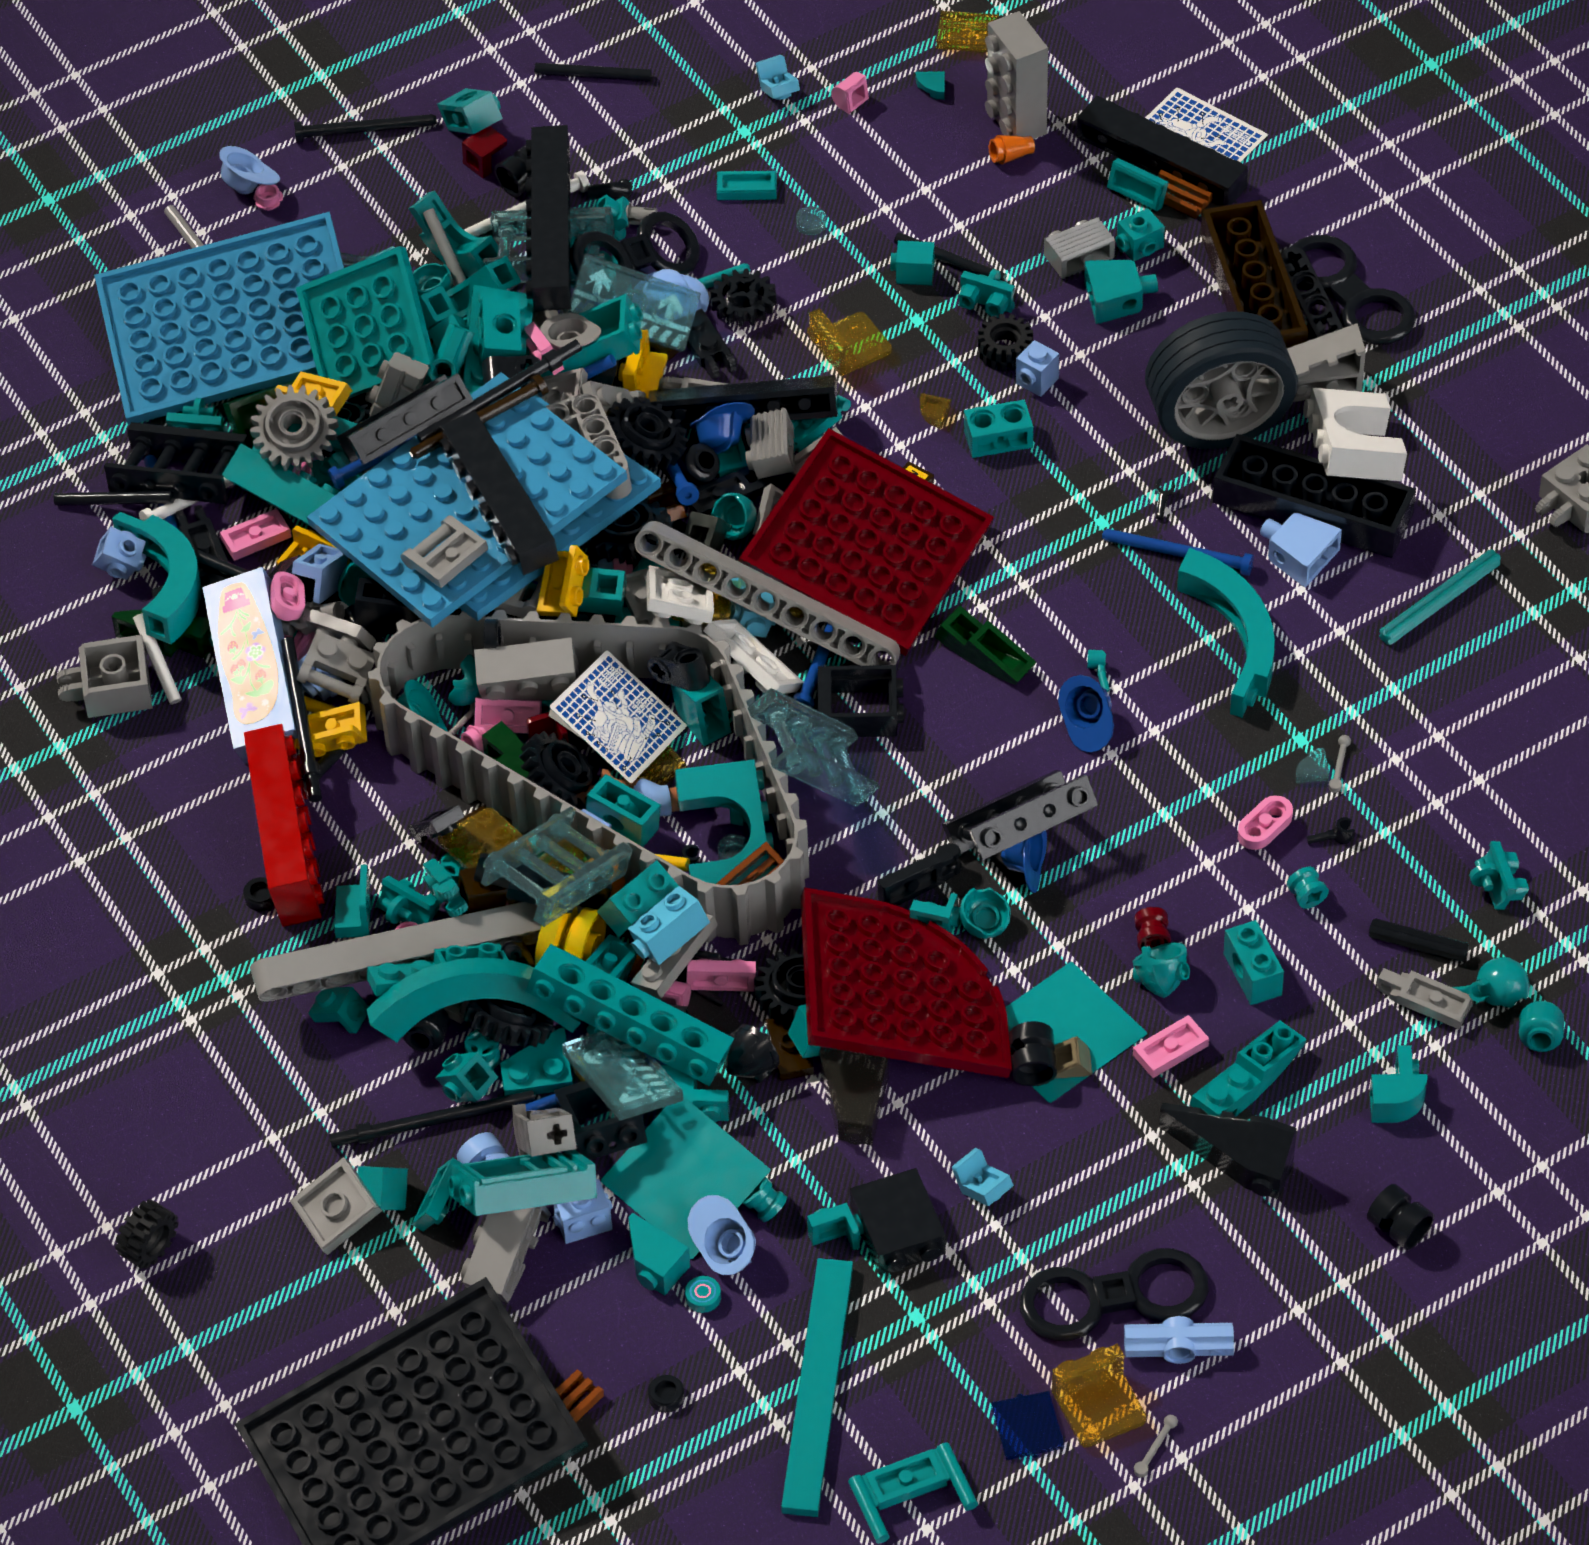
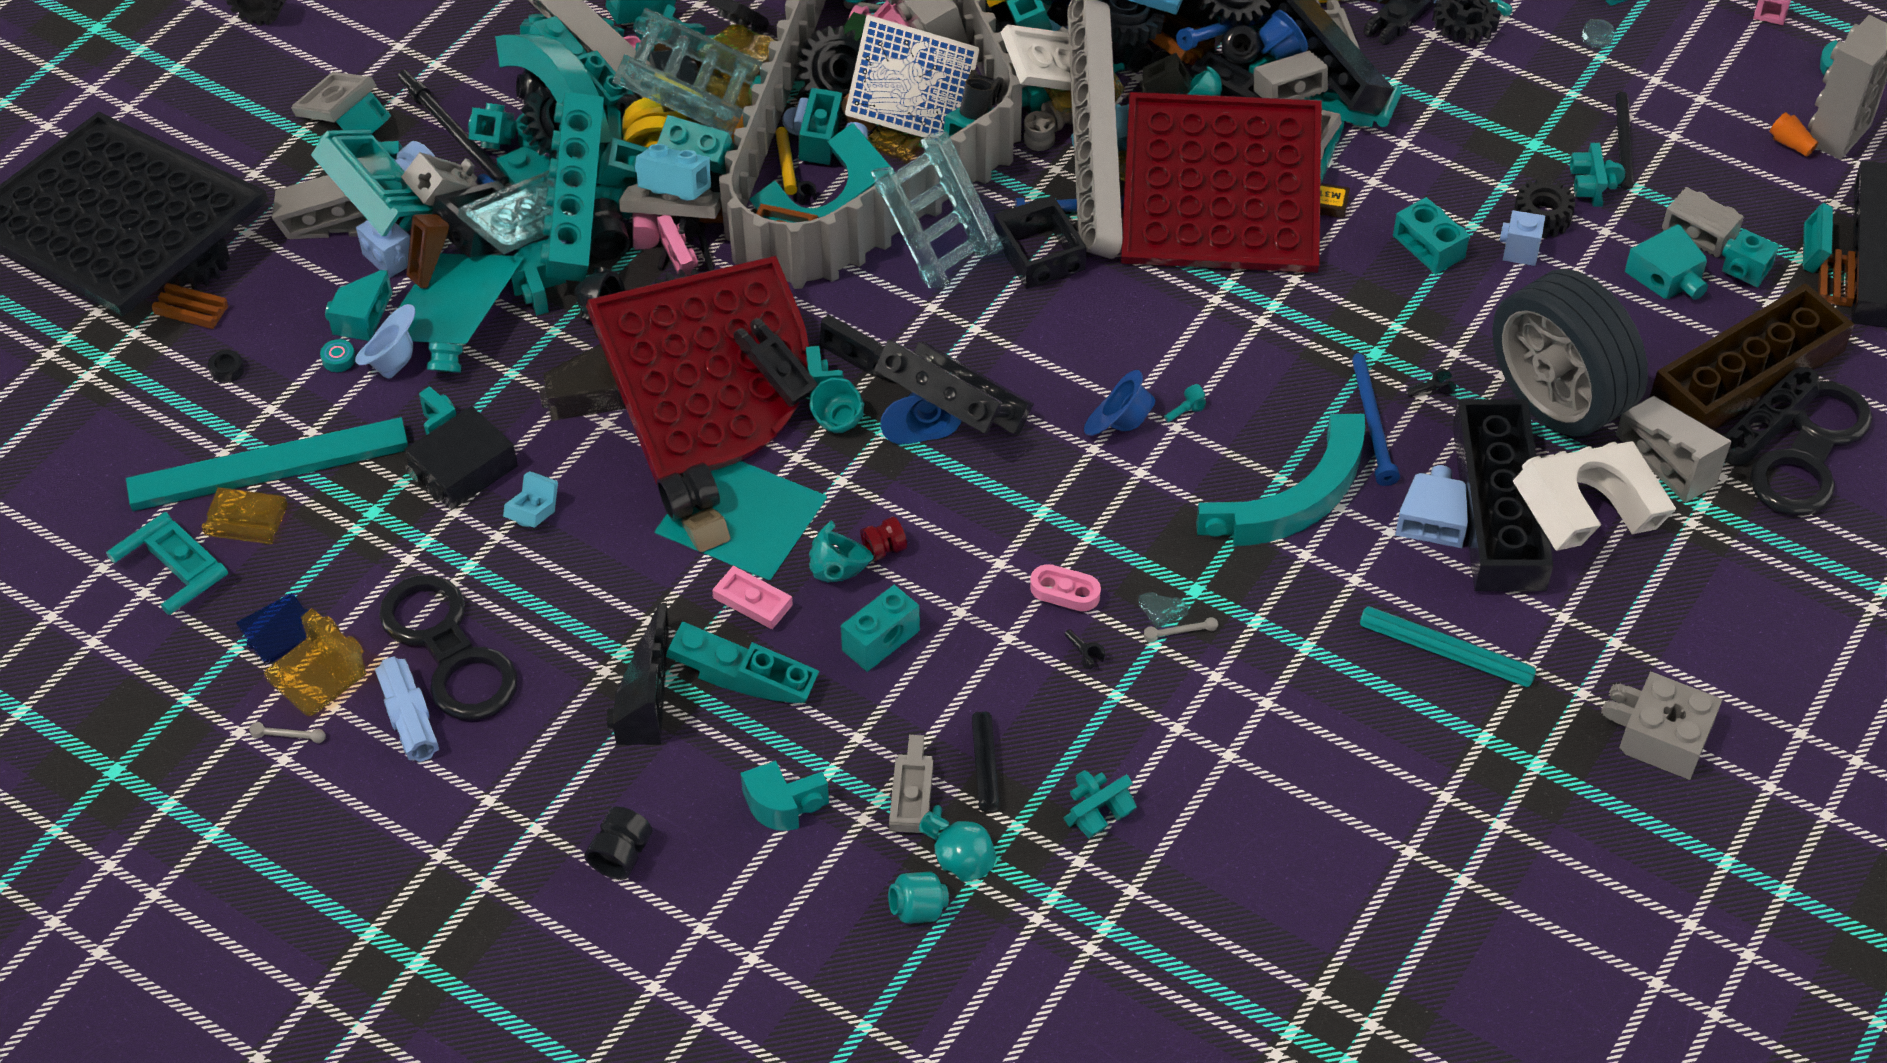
camera: 65 degrees right, 0 degrees up
white plate [703,619,804,695] -> none
clear yellow bracket [807,308,892,377] -> none
teal brick [890,240,935,285] -> none
clear yellow tile [920,393,951,429] -> none
dark green slope [934,605,1037,685] -> none
teal wheel [1286,866,1329,909] -> none
none -> clear yellow plate [202,487,288,544]
none -> reddish brown slope [407,214,449,289]
none -> black hinge [733,318,818,407]

